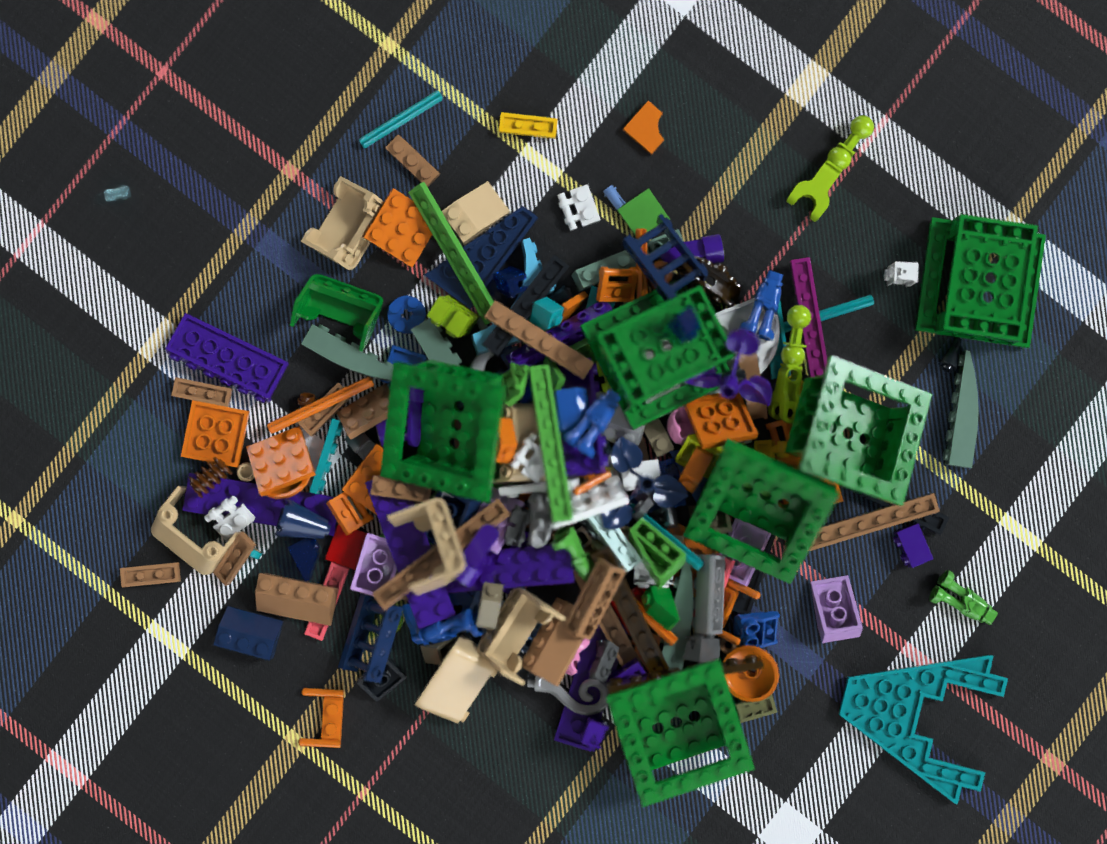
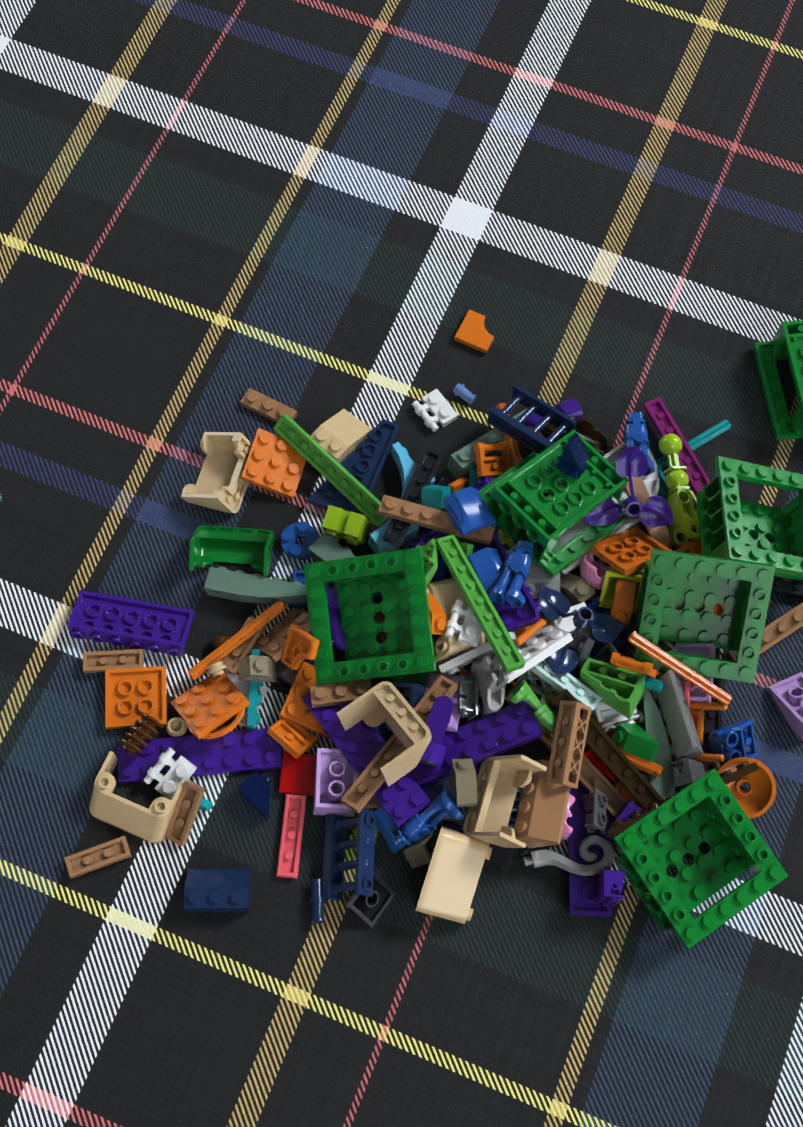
camera: 20 degrees left, 20 degrees down
medium nougat slope [255,573,339,626] -> none
dark blue cone [275,498,331,539] -> none
orange plate [298,688,344,748] -> none
teal axle [359,90,443,148] -> none
clear blue hinge [493,266,528,298] -> none
yellow plate [499,112,558,139] -> none
bright green tile [617,188,670,237] -> none
olive plate [734,694,777,723] -> none
lime piece [786,115,874,222] -> none
white hinge [884,262,918,287] -> none
none -> tan plate [207,661,227,677]
none -> dark tan slope [238,655,276,683]
none -> orange tile [281,625,320,670]
none -> dark blue pin [309,879,326,924]
none -> blue slope [444,487,496,537]
none -> orange plate [610,652,658,679]
none -> orange axle [628,632,732,705]

